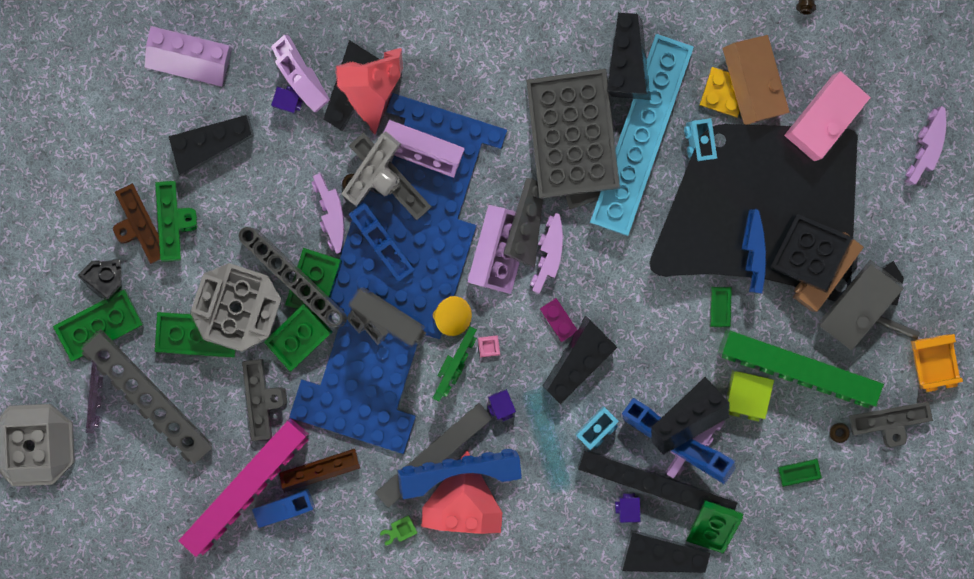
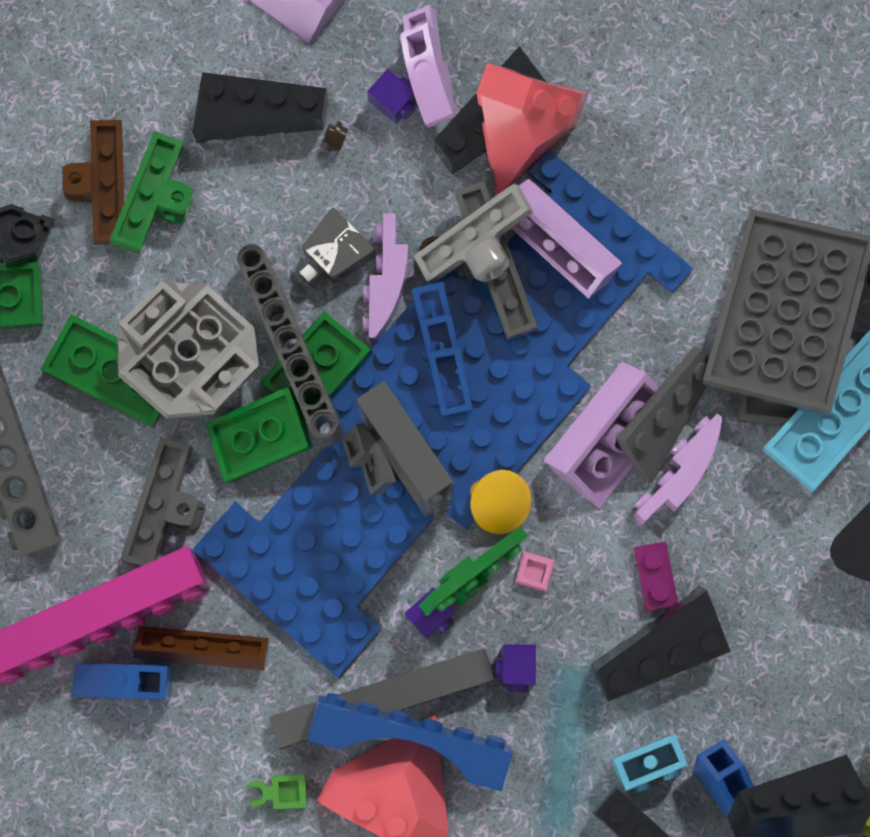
camera: 25 degrees right, 10 degrees down
none -> dark grey torso [298,207,376,286]
none -> dark brown plate [323,121,348,152]
none -> dark purple brick [404,587,456,640]

